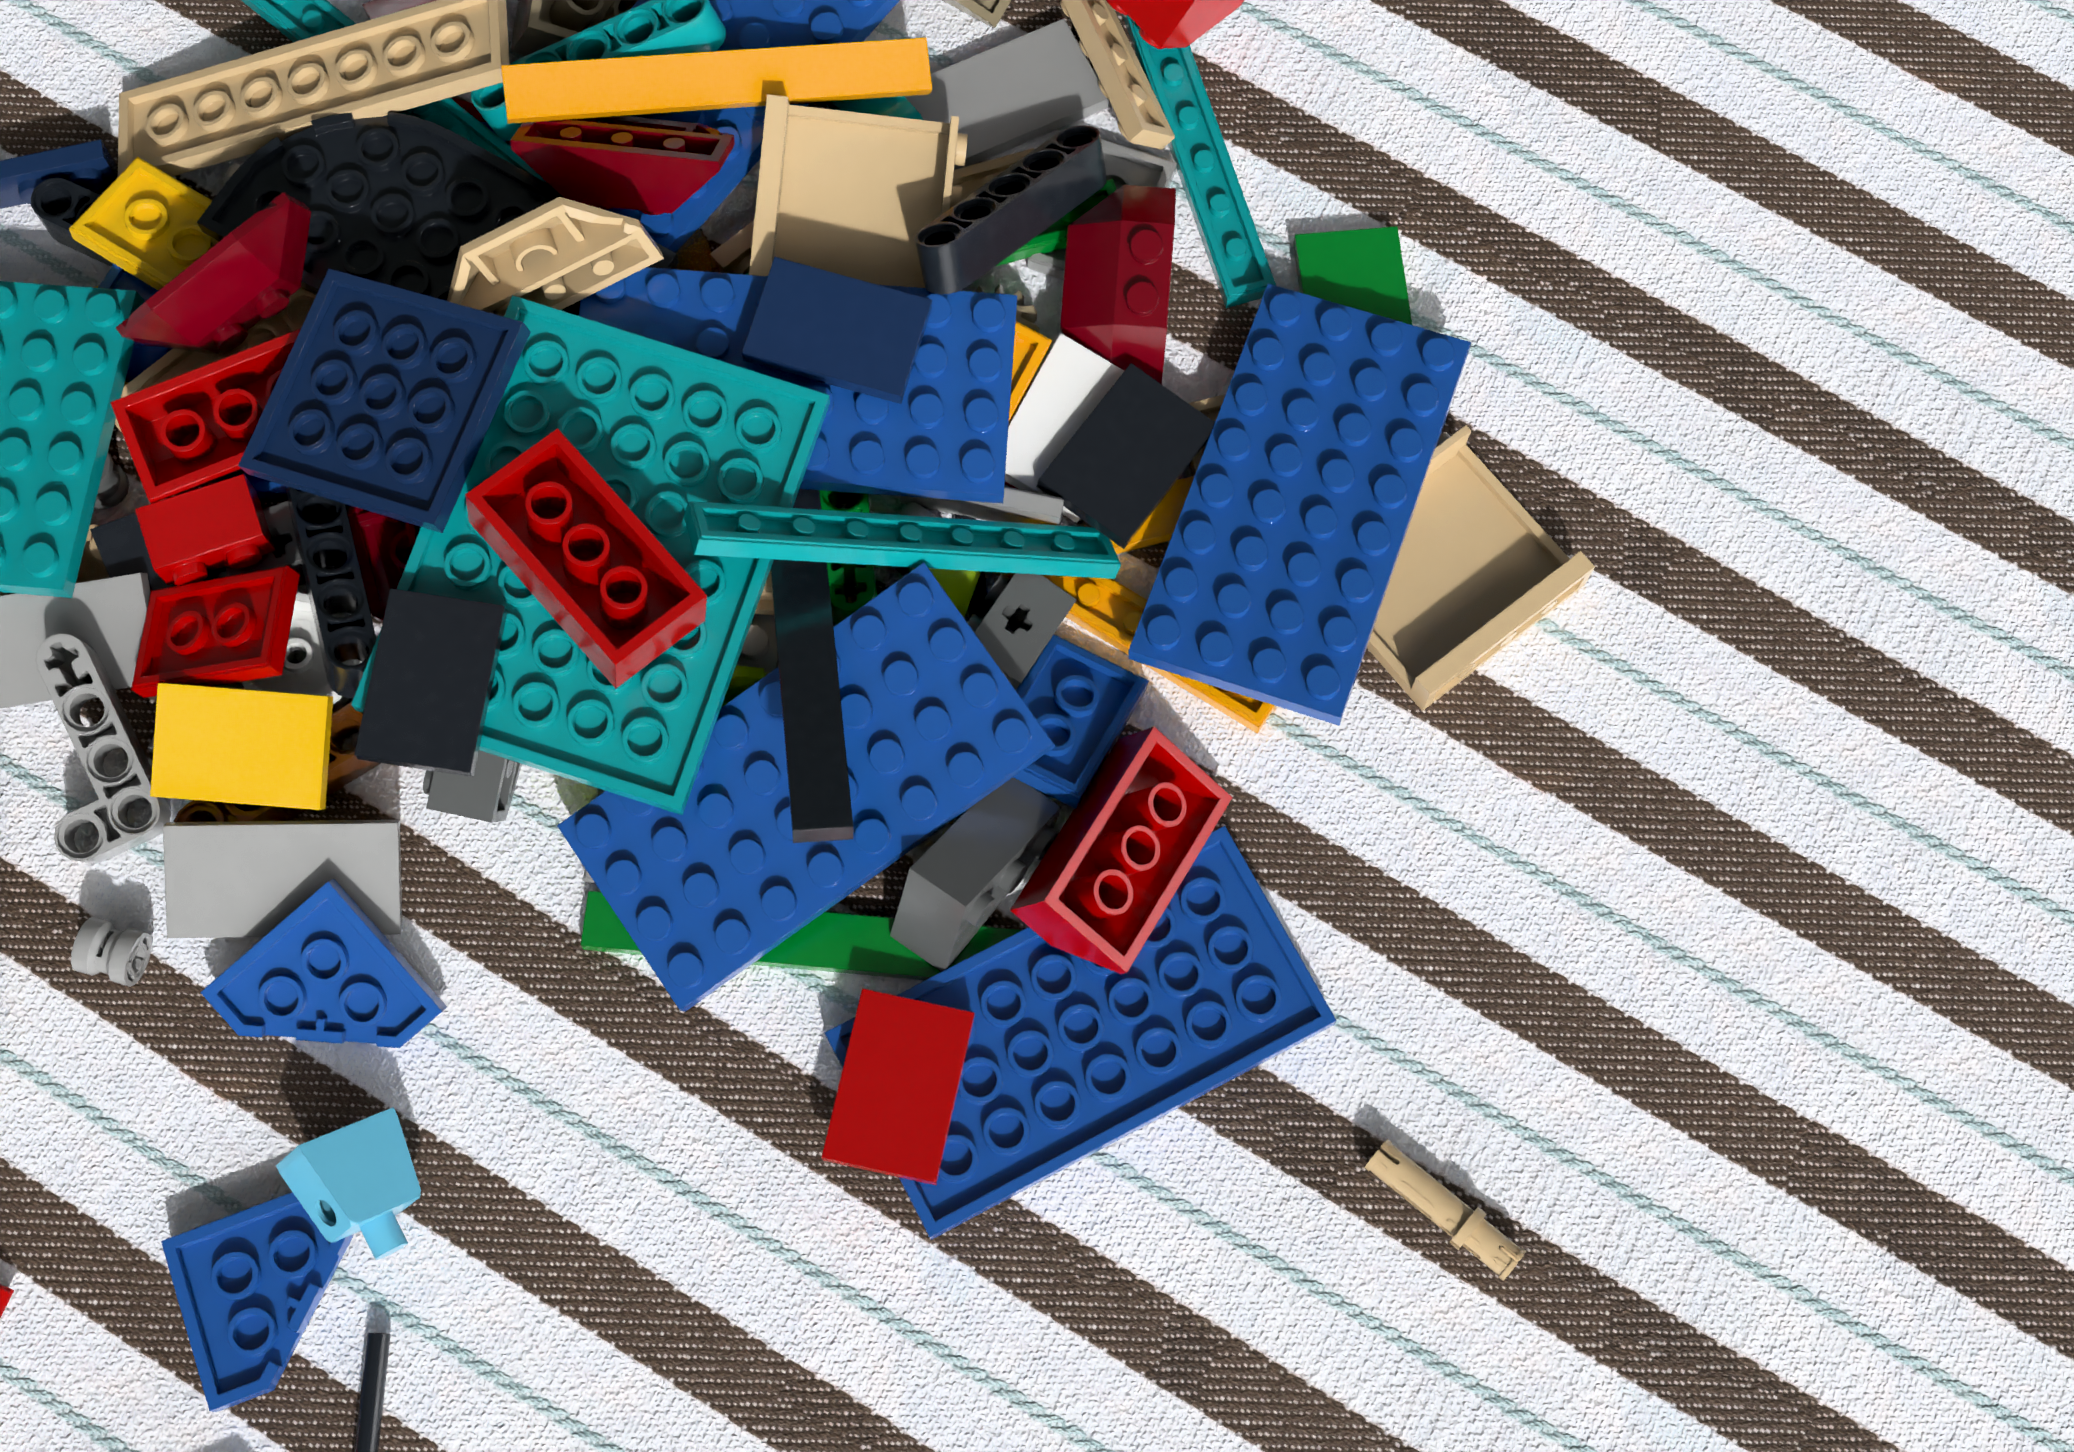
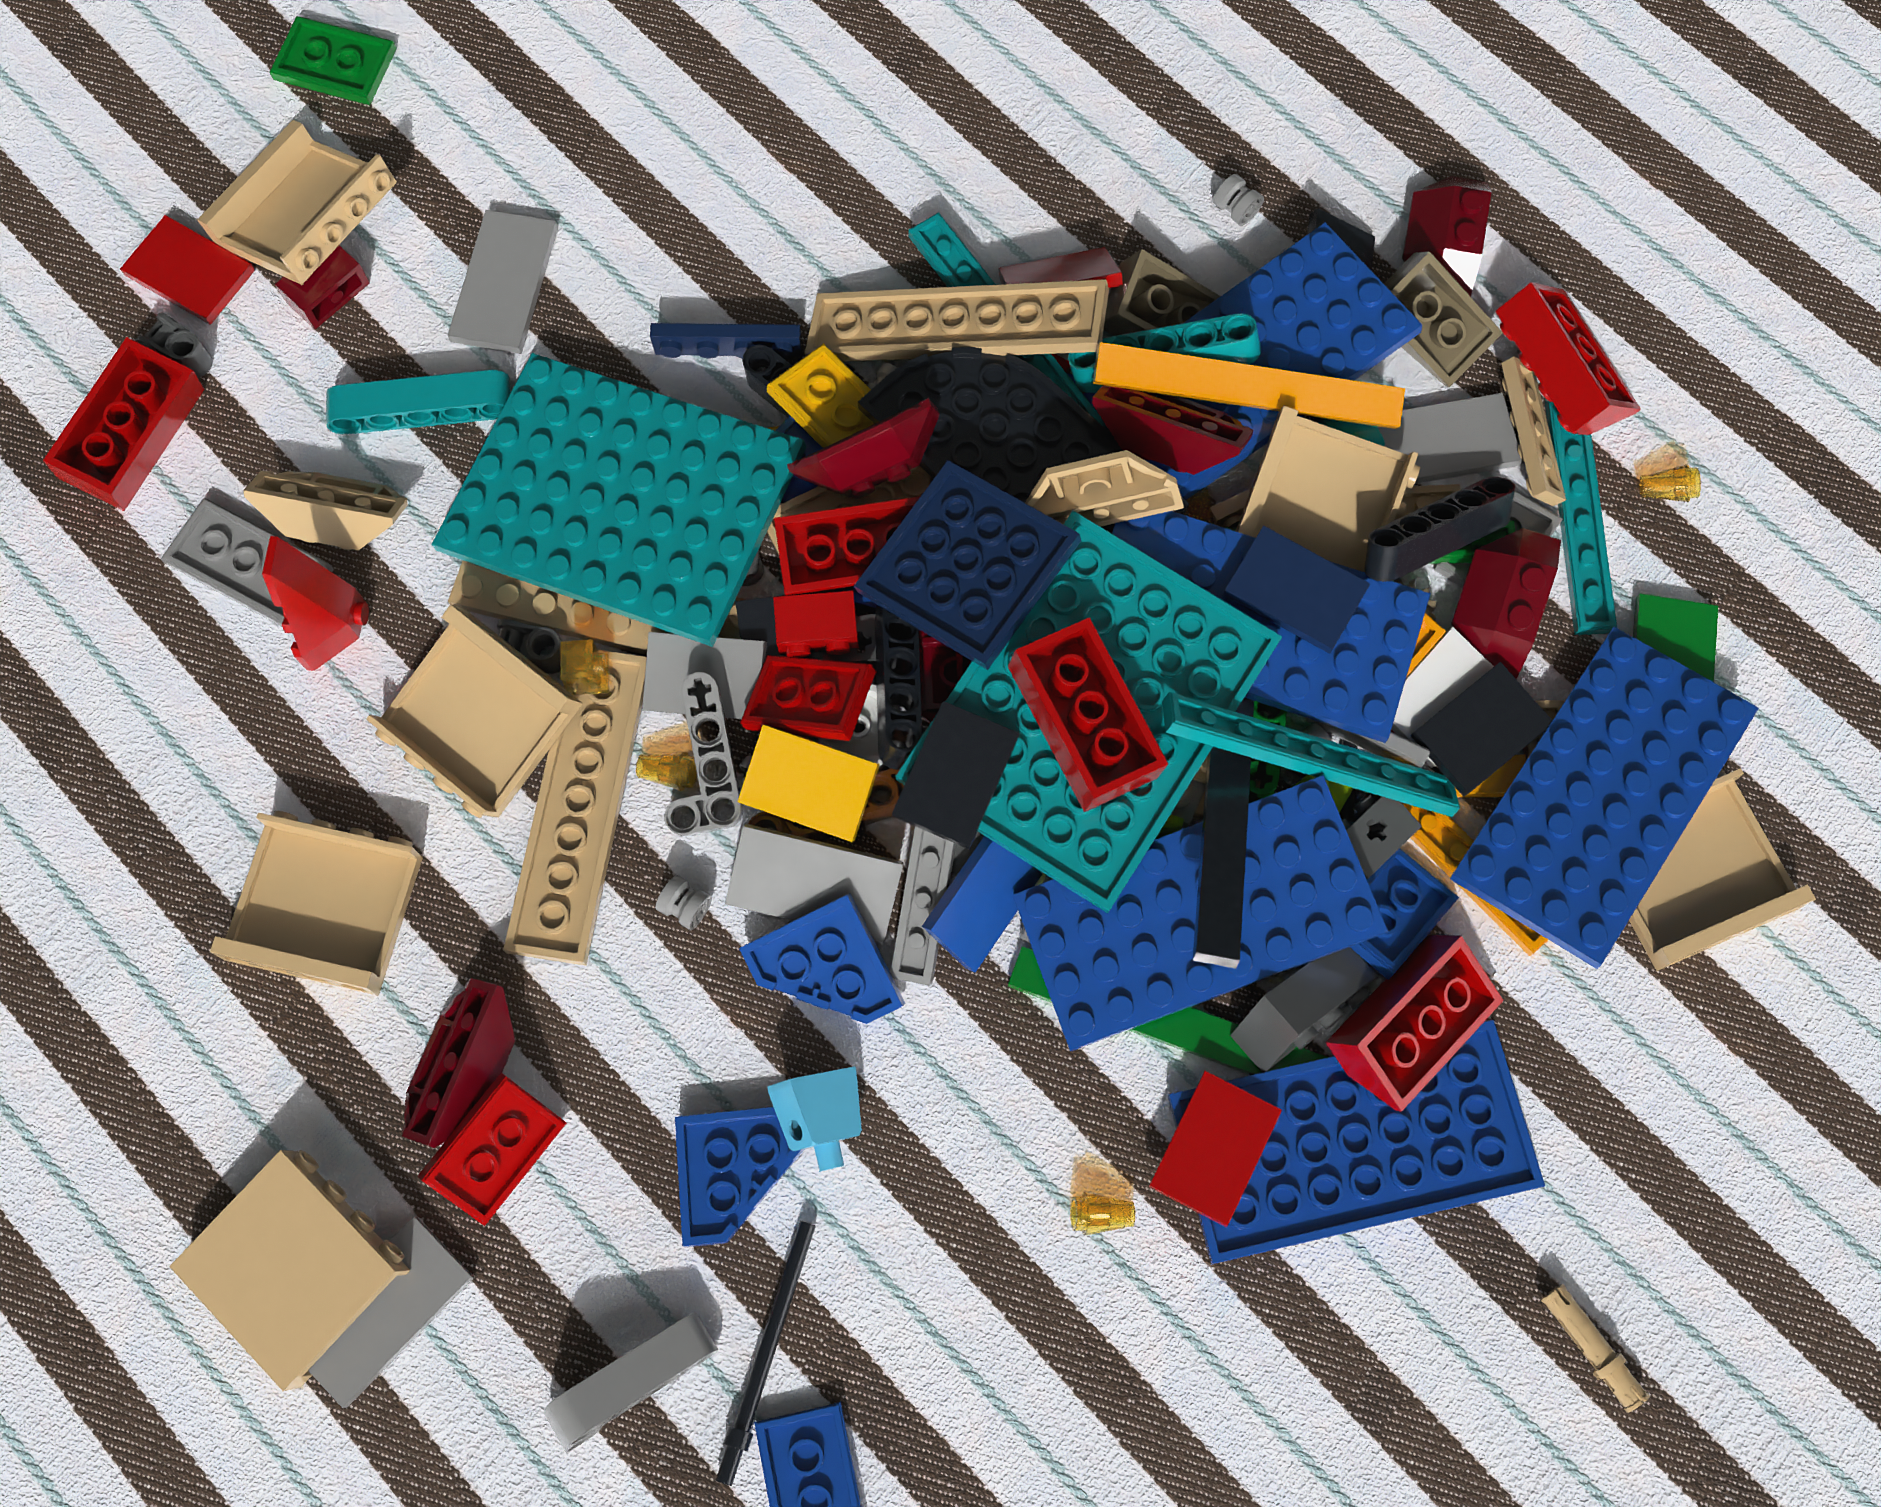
camera: 20 degrees right, 0 degrees up
none -> clear yellow cone [636,752,698,791]
none -> light grey plate [891,826,956,986]
none -> blue tile [922,836,1042,973]
none -> clear yellow cone [1070,1192,1135,1236]
none -> clear yellow cone [1639,464,1701,502]

